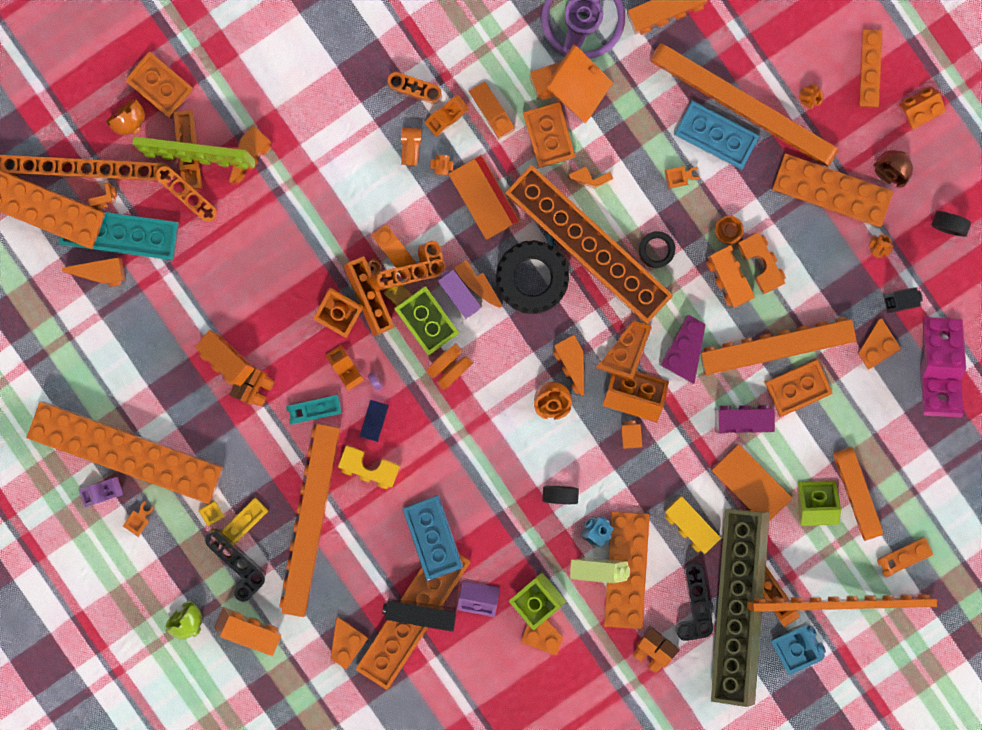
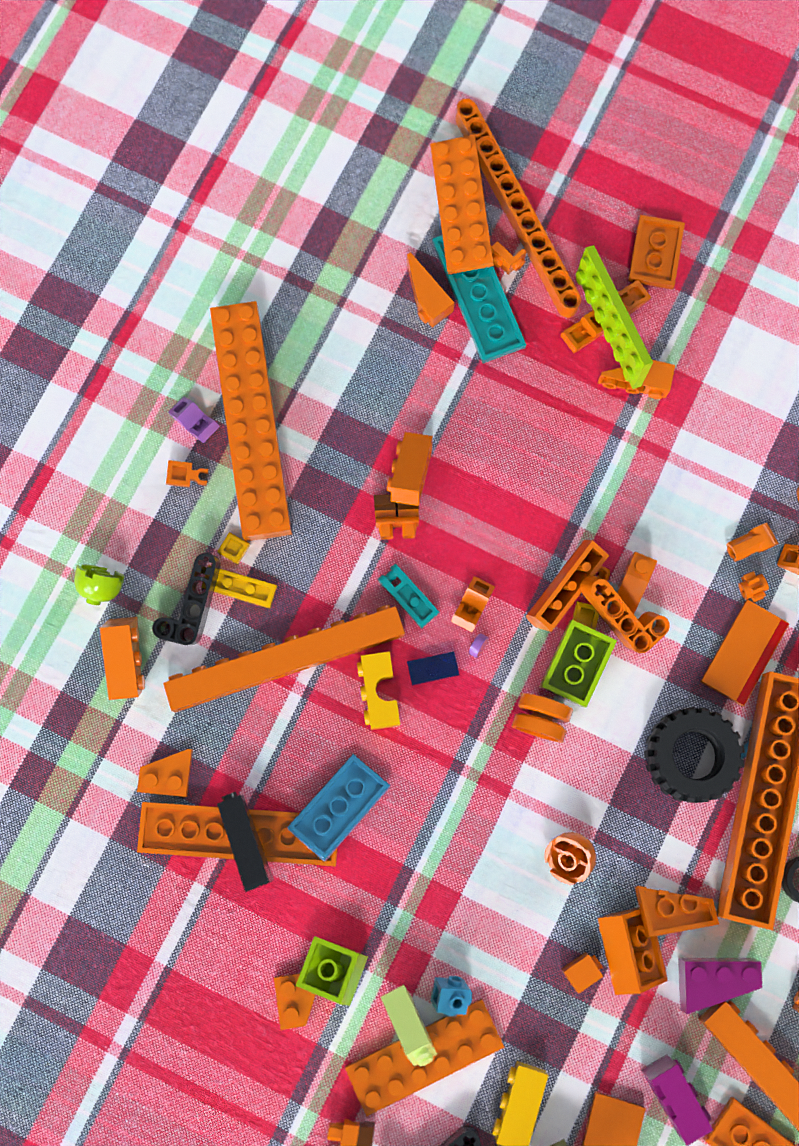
camera: 60 degrees right, 10 degrees down
orange cylinder [106,99,145,135] -> none
orange beam [155,165,217,222] -> none
orange slope [313,288,364,338] -> none
medium lavender brick [438,269,481,319] -> none
orange slope [454,260,502,308] -> none
medium lavender panel [457,581,500,617] -> none
black tyre [542,486,579,504] -> none
orange slope [552,335,584,396] -> none

